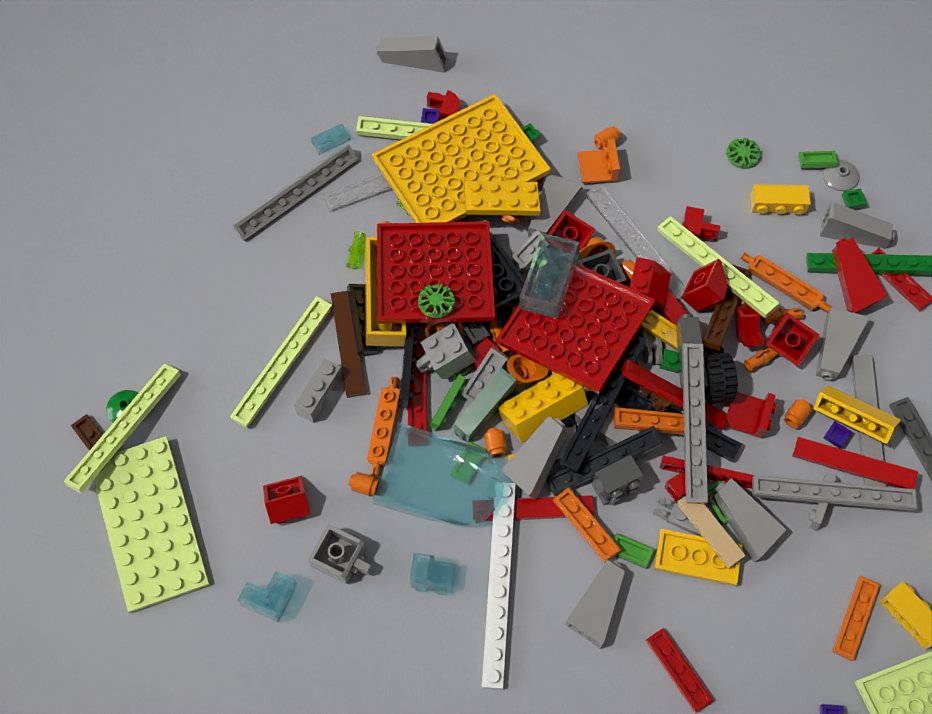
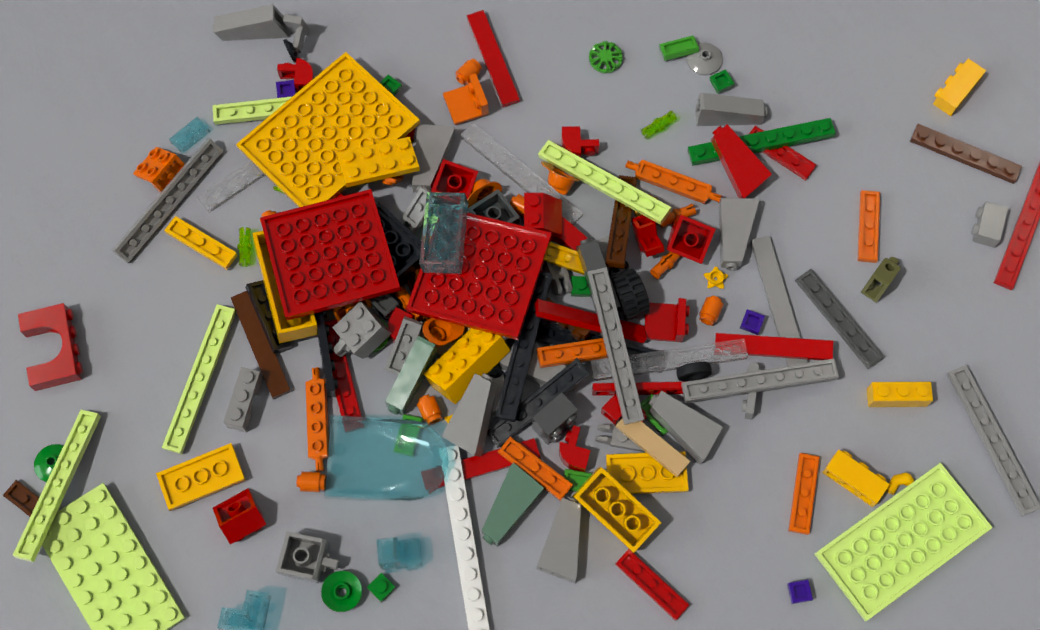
camera: 15 degrees left, 5 degrees up
bright green wheel [418,284,455,318] -> none
bright green plate [428,374,466,431] -> none
red slope [681,258,728,312] -> none
yellow brick [750,184,810,215] -> none
yellow brick [813,385,901,444] -> none
none -> red arch [18,303,83,391]
none -> orange bracket [133,147,185,193]
none -> yellow plate [156,443,246,511]
none -> yellow plate [164,216,238,270]
none -> light grey piece [283,14,309,63]
none -> green dish [321,571,362,612]
none -> green plate [367,573,396,603]
none -> red tile [467,10,520,107]
none -> sand green slope [482,463,544,547]
none -> orange piece [541,161,580,195]
none -> red brick [559,425,591,472]
none -> yellow brick [573,466,661,553]
none -> clear plate [590,339,748,381]
none -> clear neon green pin [641,110,677,139]
none -> black tyre [676,362,712,382]
none -> yellow plate [703,266,728,289]

